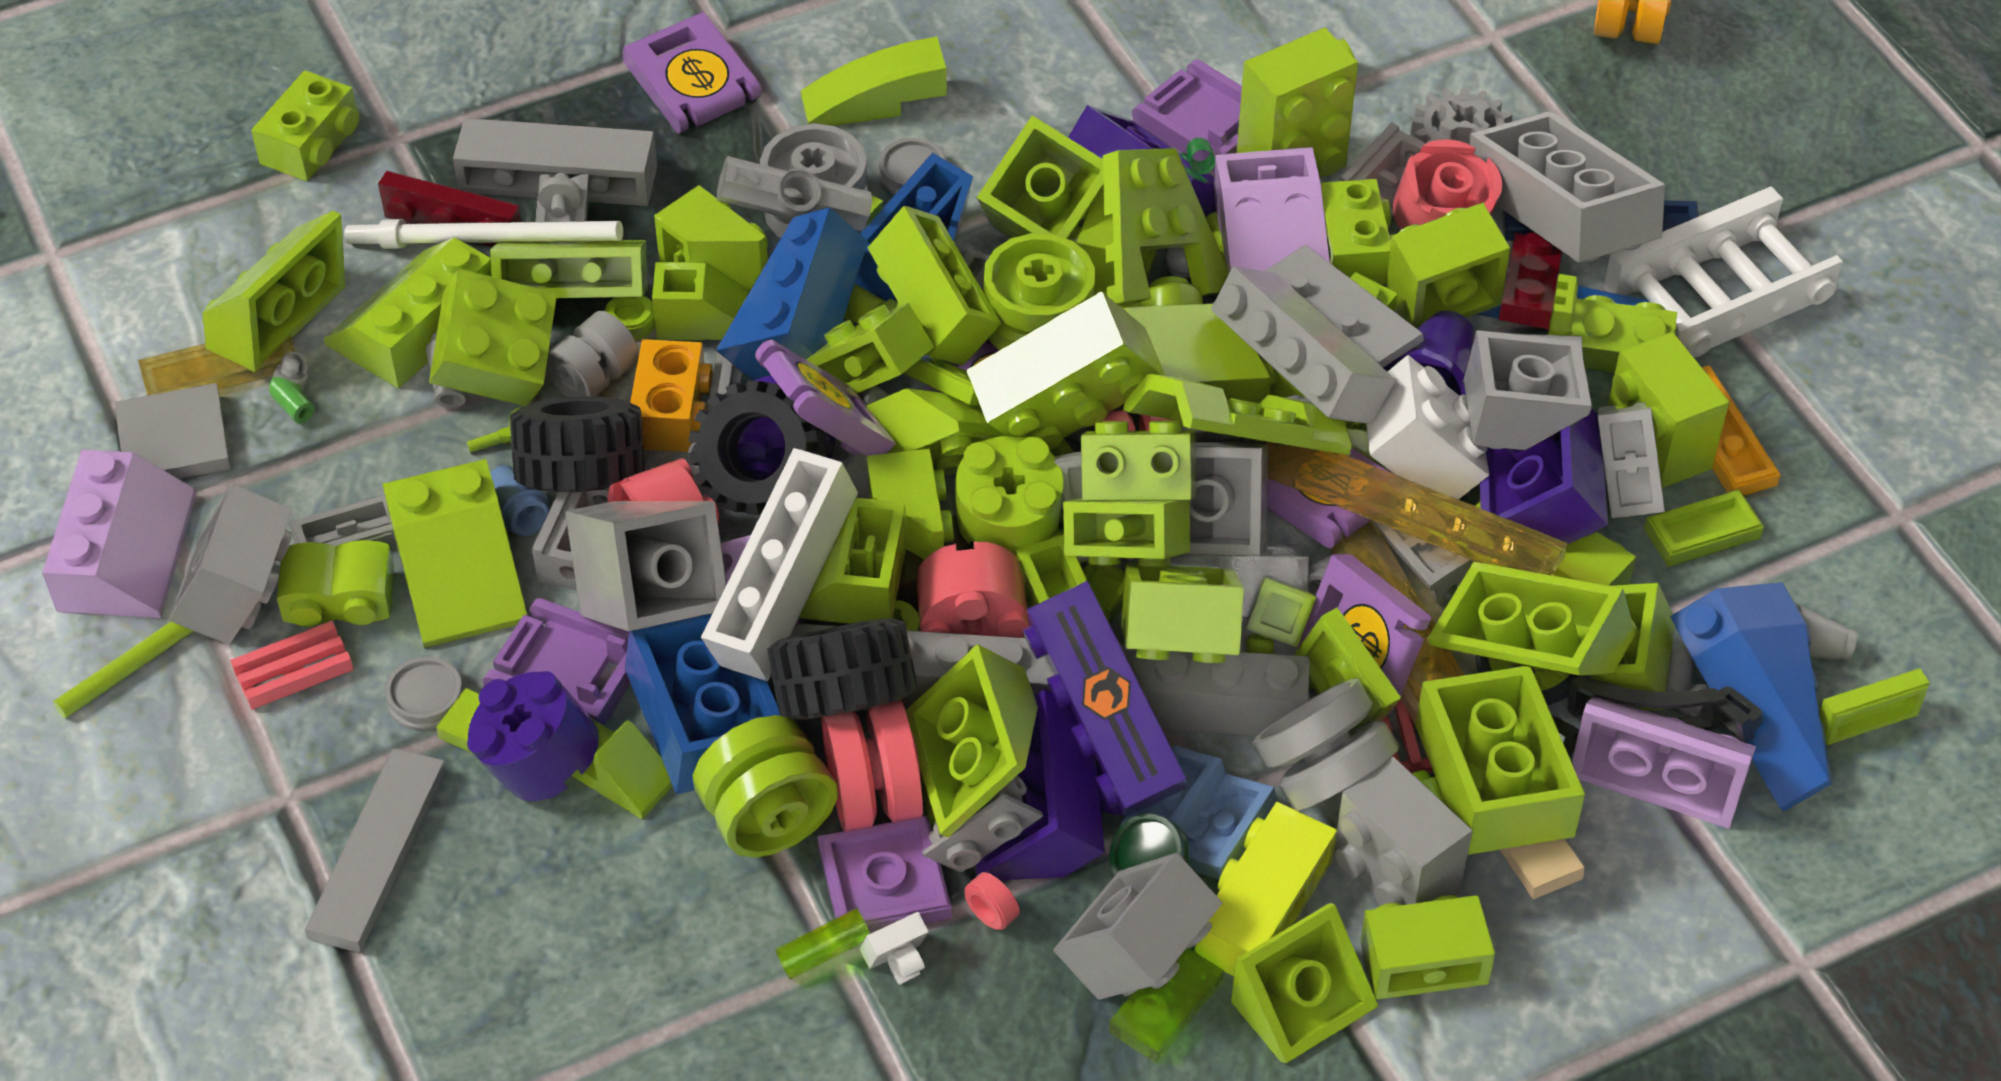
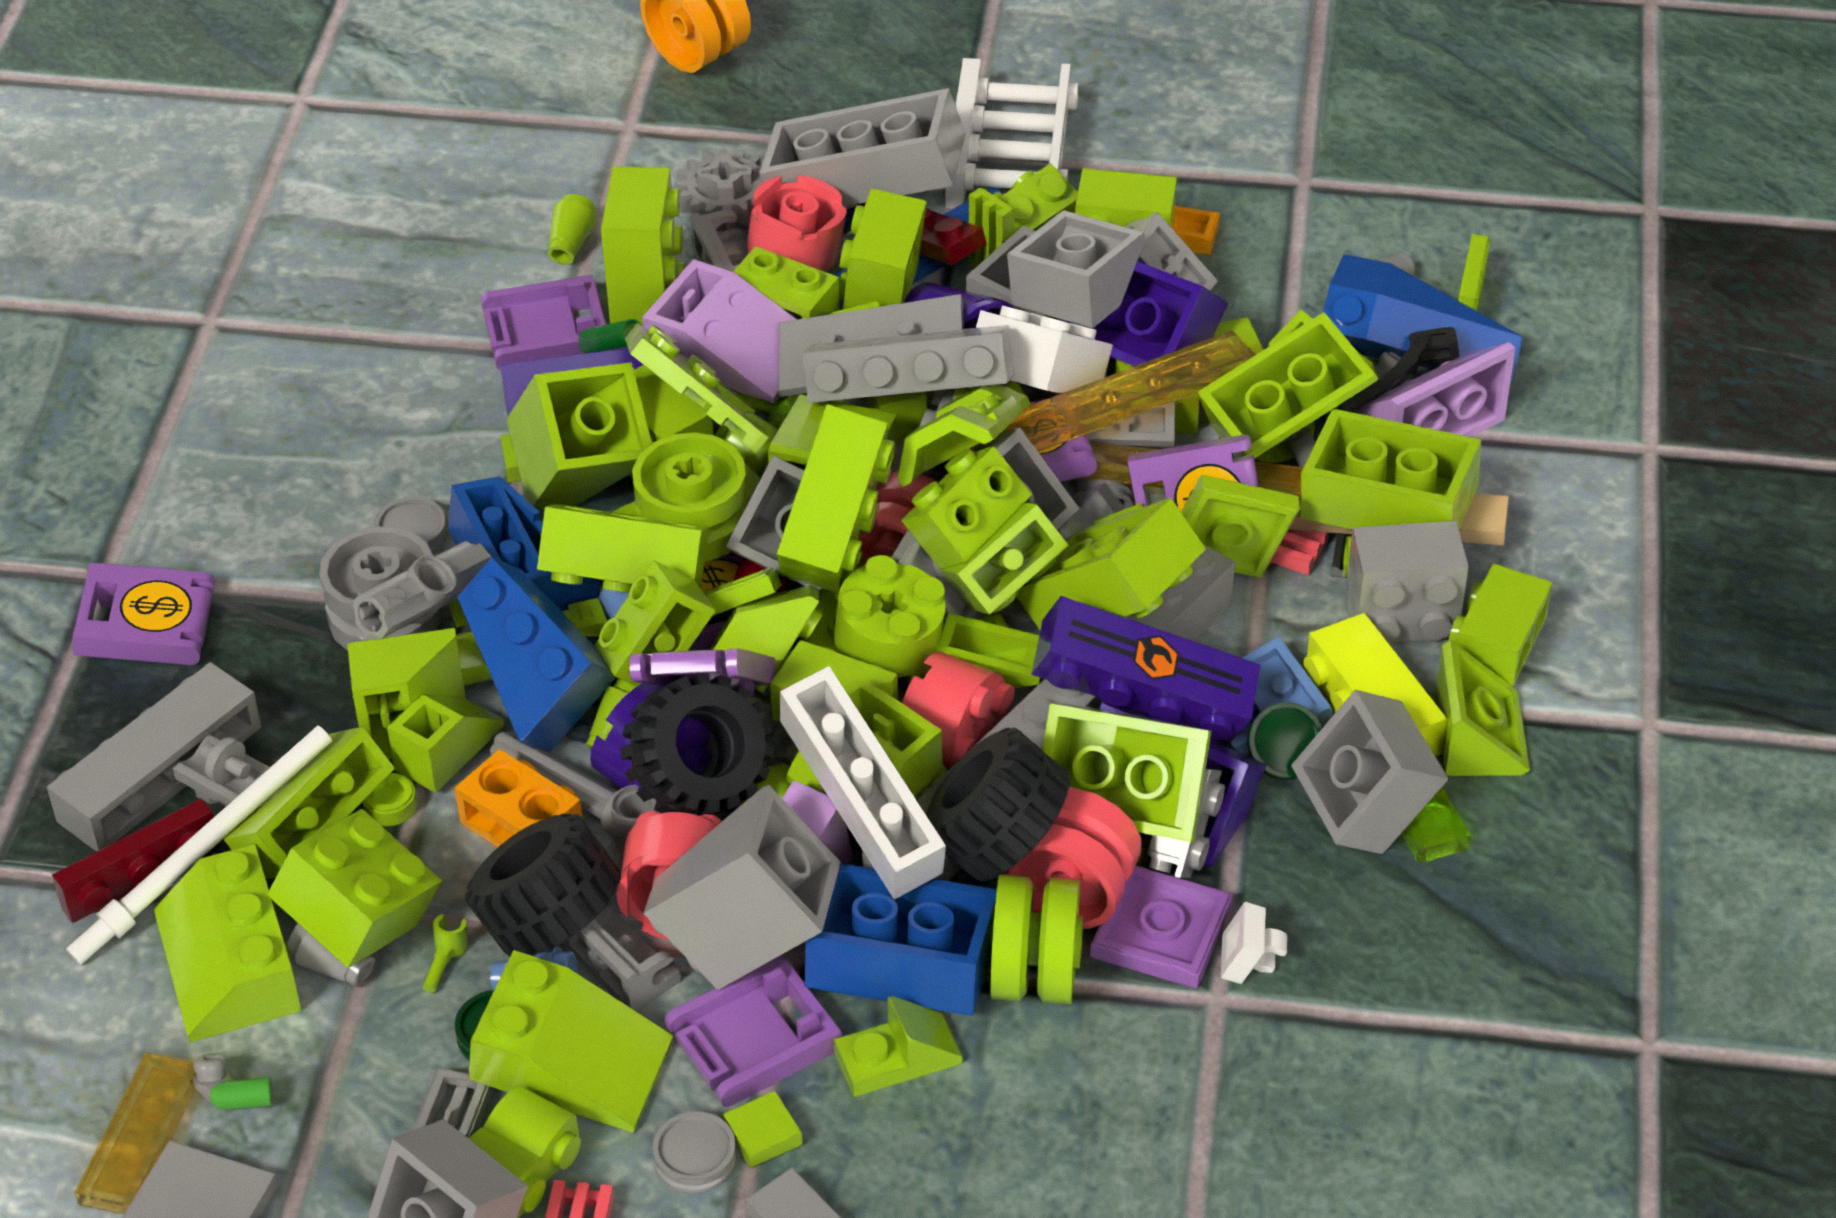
camera: 55 degrees left, 5 degrees down
lime slope [202,210,346,372] -> none
dark purple brick [467,671,599,801] -> none
light grey wheel [546,311,639,397] -> none
clear neon green hinge [775,907,871,980] -> none
lime slope [800,36,947,126] -> none
coral tile [965,872,1020,930] -> none
light grey wheel [1252,678,1400,811] -> none
lime tile [1644,489,1764,567] -> none

